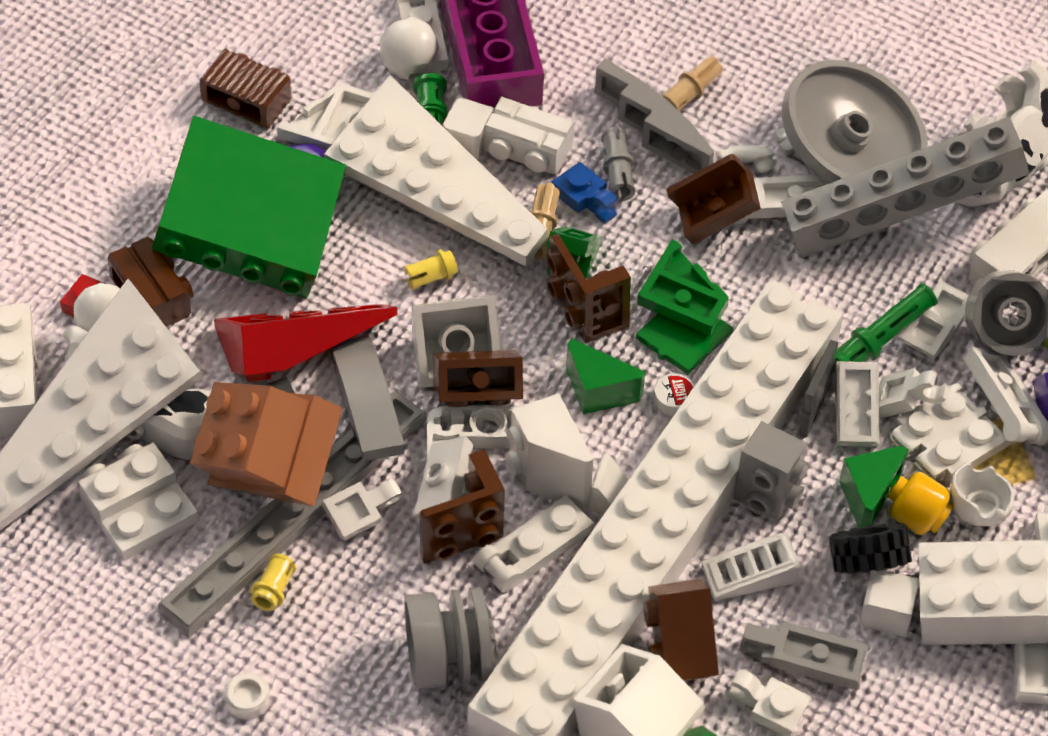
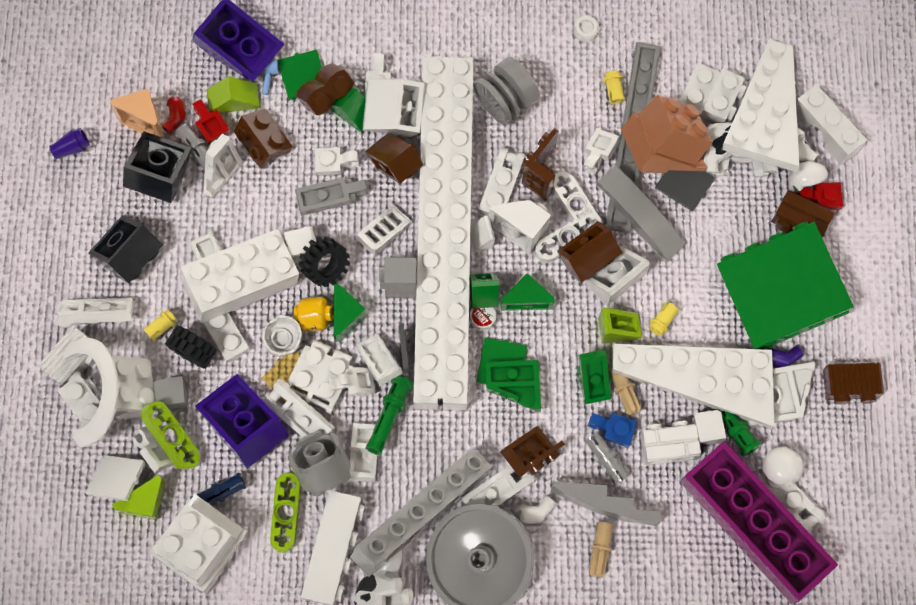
camera: 150 degrees right, 20 degrees up
red wedge [214,304,398,381] -> none
white plate [413,436,474,520] -> none
reddish brown bracket [546,234,631,344] -> none
none -> green slope [469,272,499,309]
none -> lime slope [598,307,642,344]

